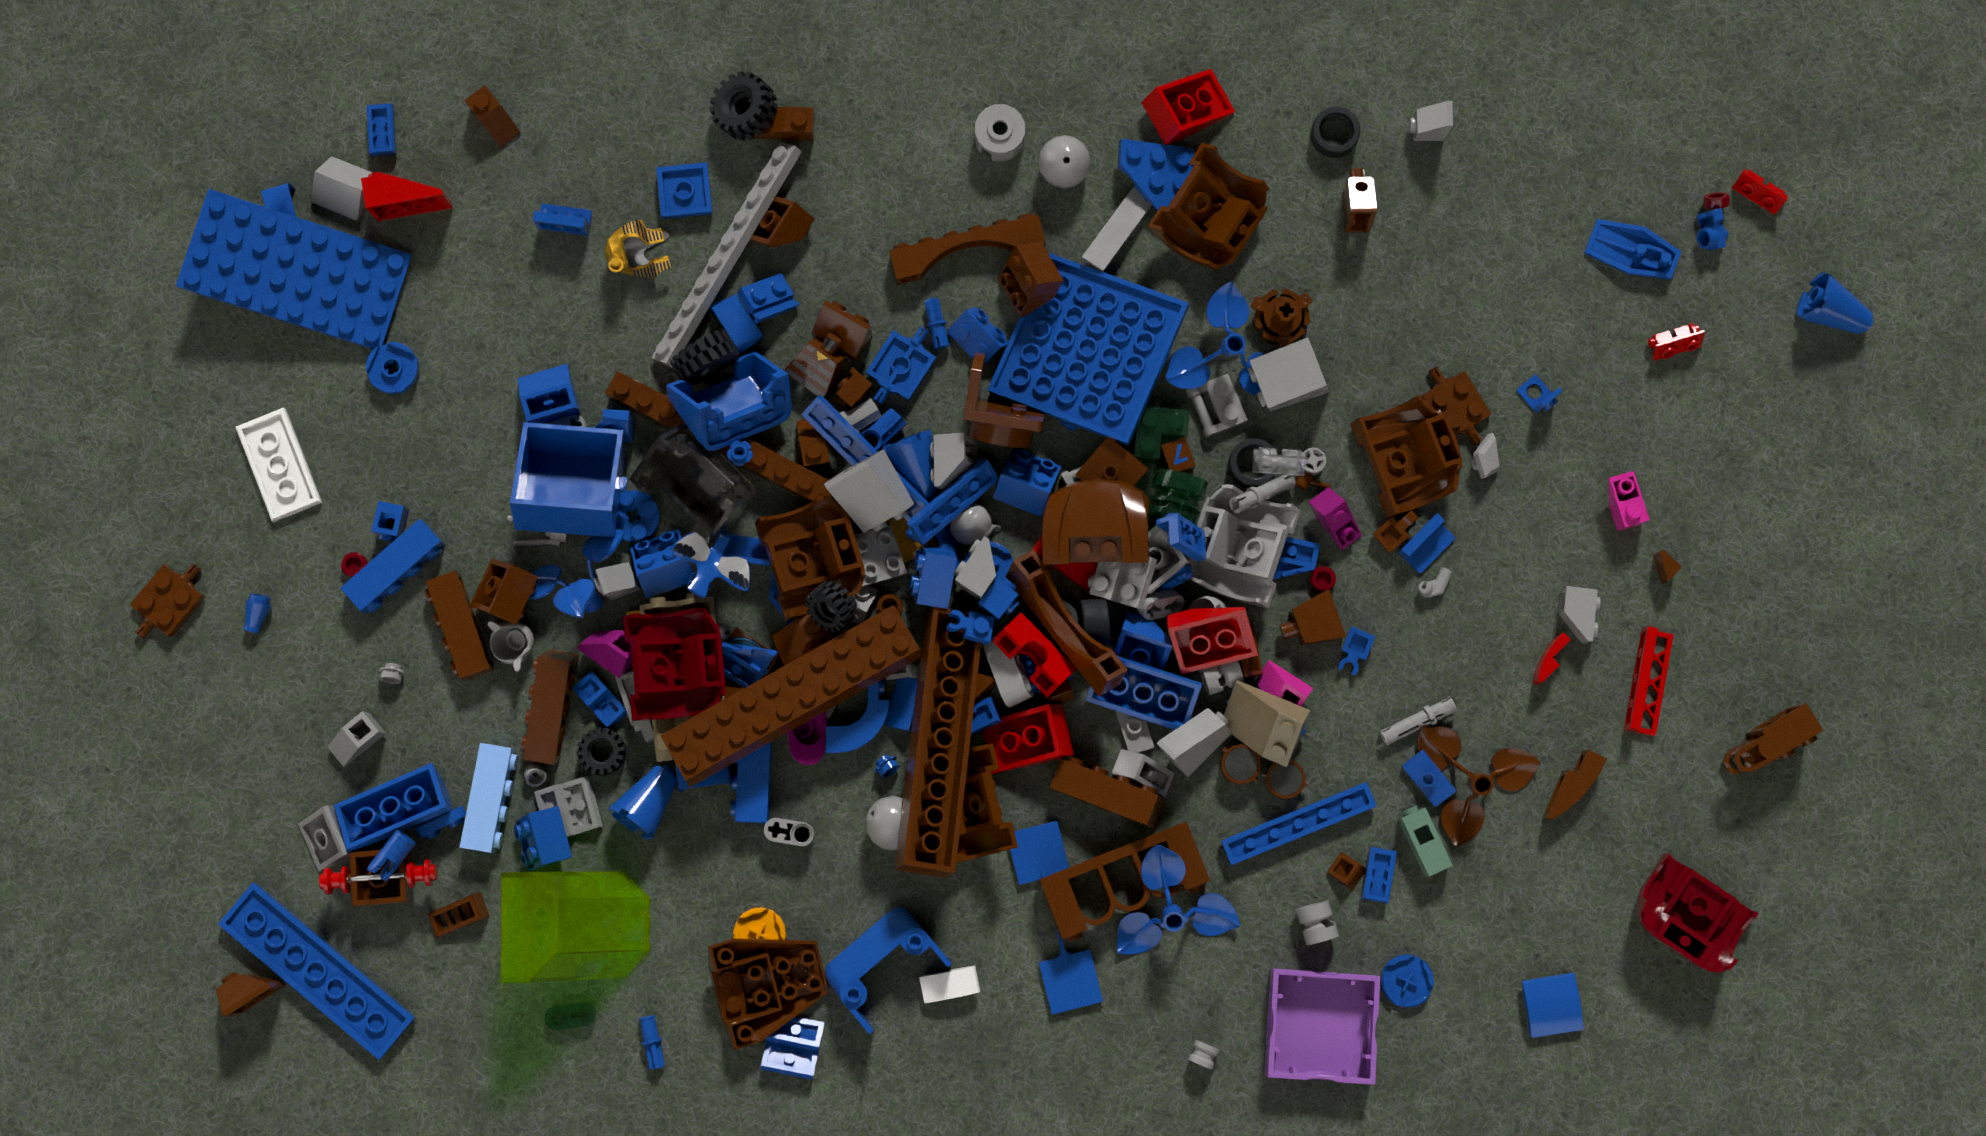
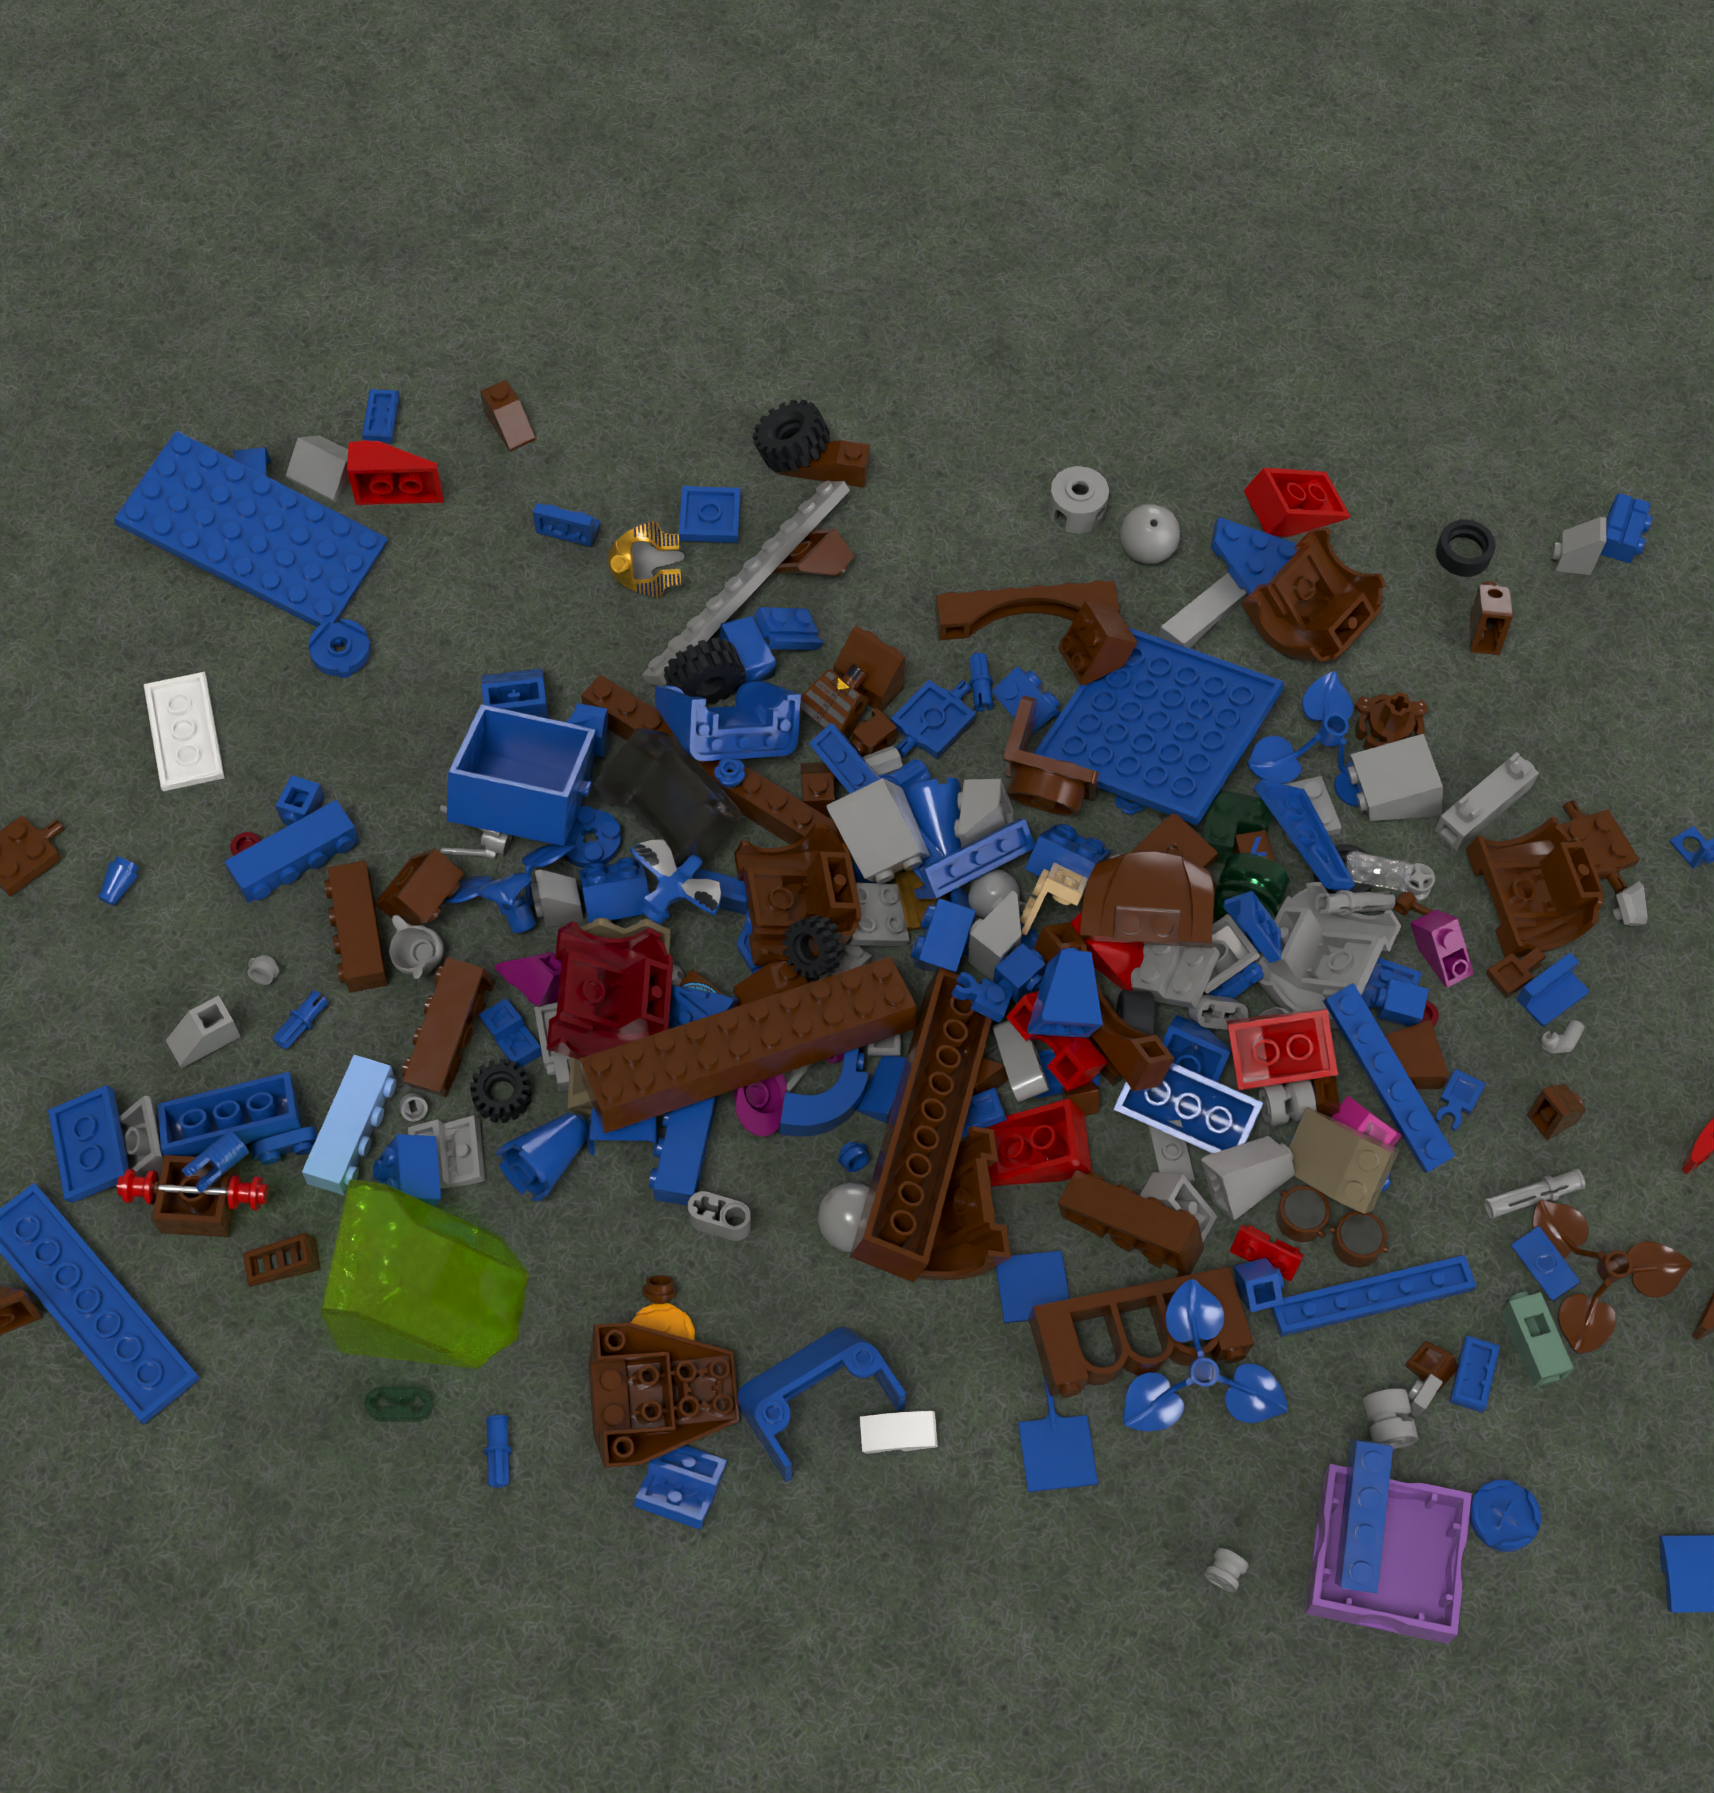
camera: 10 degrees right, 20 degrees down
none -> blue plate [48,1085,129,1203]
none -> blue axle [273,990,329,1050]
none -> reddish brown plate [642,1275,677,1304]
none -> tan bracket [1020,862,1088,936]
none -> blue slope [1027,948,1103,1038]
none -> red hinge [1229,1224,1304,1282]
none -> blue brick [1233,1258,1284,1313]
none -> blue wing [1254,779,1355,891]
none -> blue plate [1322,983,1455,1173]
none -> blue brick [1335,1439,1393,1593]
none -> blue brick [1374,978,1429,1027]
none -> light grey plate [1408,1374,1442,1418]
none -> light grey brick [1435,752,1539,851]
none -> reddish brown slope [1527,1084,1586,1141]
none -> blue brick [1600,493,1653,563]

